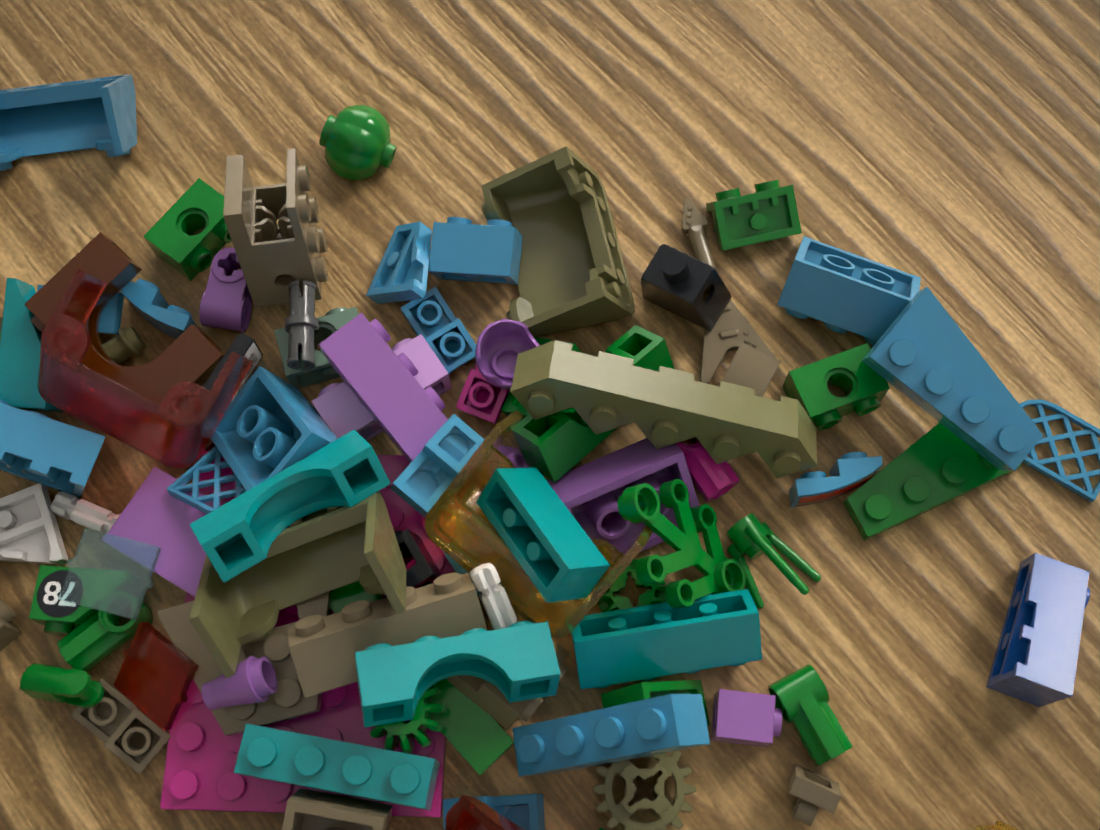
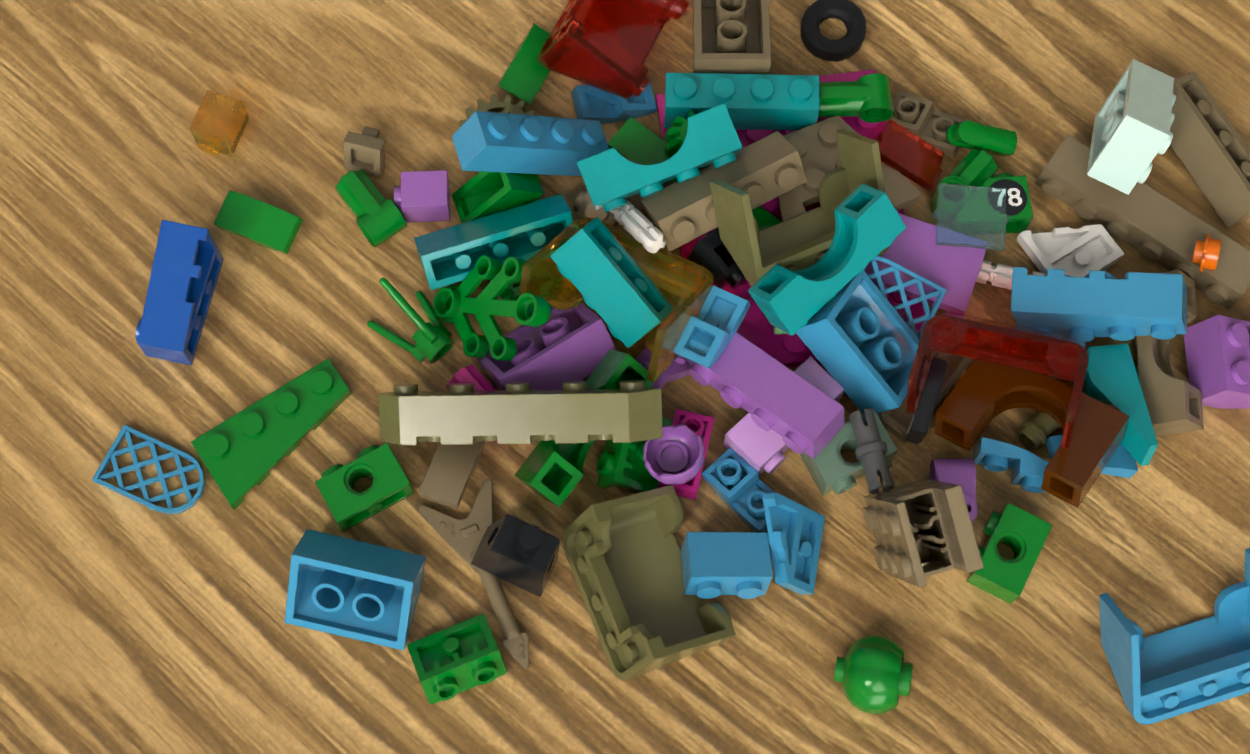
camera: 165 degrees right, 0 degrees up
medium lavender cone [201,656,278,711] -> none
dark azure slope [789,452,883,507] -> none
dark azure wedge [862,287,1044,471] -> none
none -> green slope [214,190,303,254]
none -> green piece [818,73,893,123]

